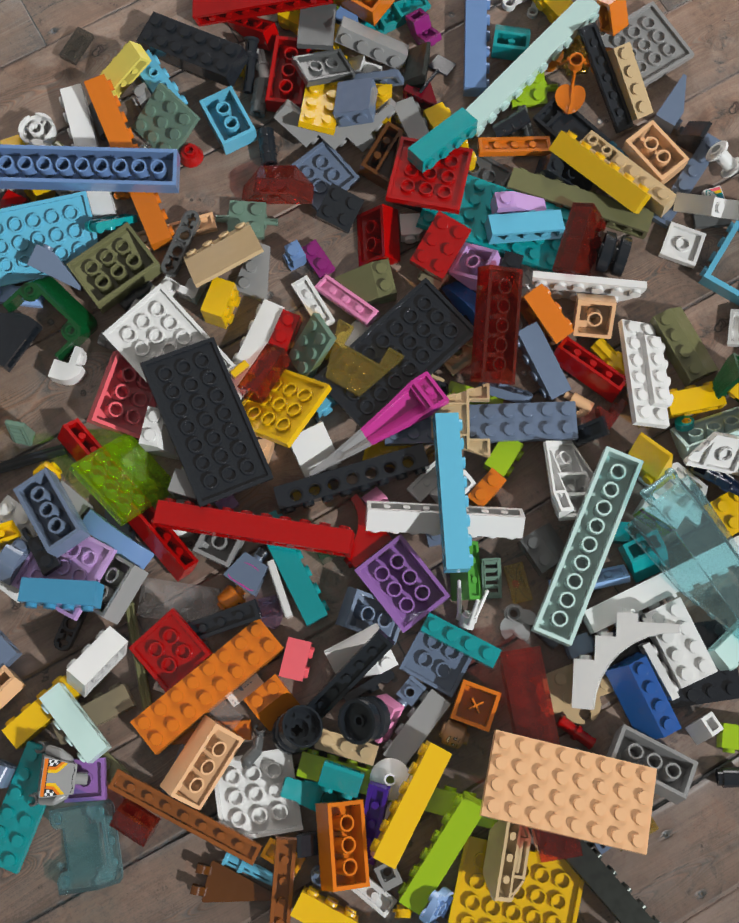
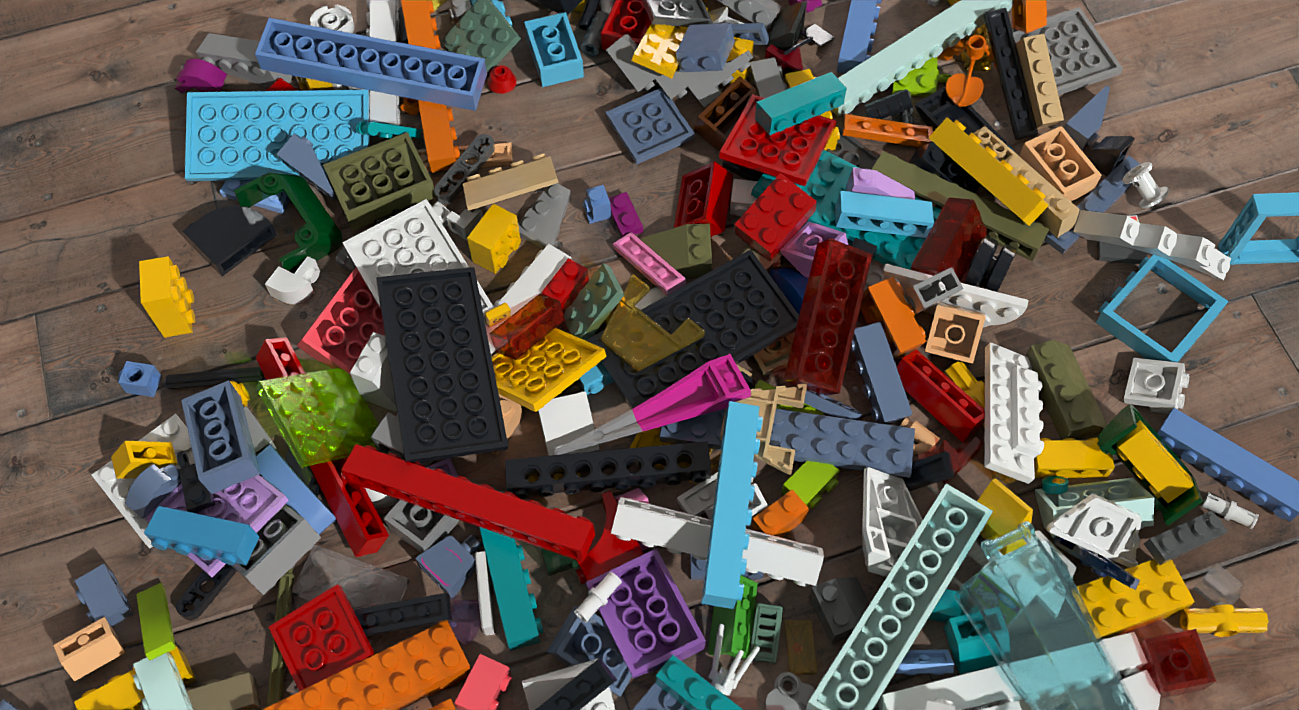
camera: 10 degrees right, 15 degrees down
sand green slope [5,419,35,446] -> none
white brick [66,626,128,698] -> none
sand green plate [216,200,278,240] -> none
orange head [217,585,246,610] -> none
clear red wedge [242,165,314,204] -> none
black axle [258,127,277,168] -> none
white plate [291,275,336,327] -> none
black plate [315,183,364,234] -> none
teal slope [491,24,531,61] -> none
white plate [658,221,706,269] -> none
none -> lime tile [136,583,176,661]
none -> white pin [574,572,622,623]
none -> light grey torso [904,267,963,314]

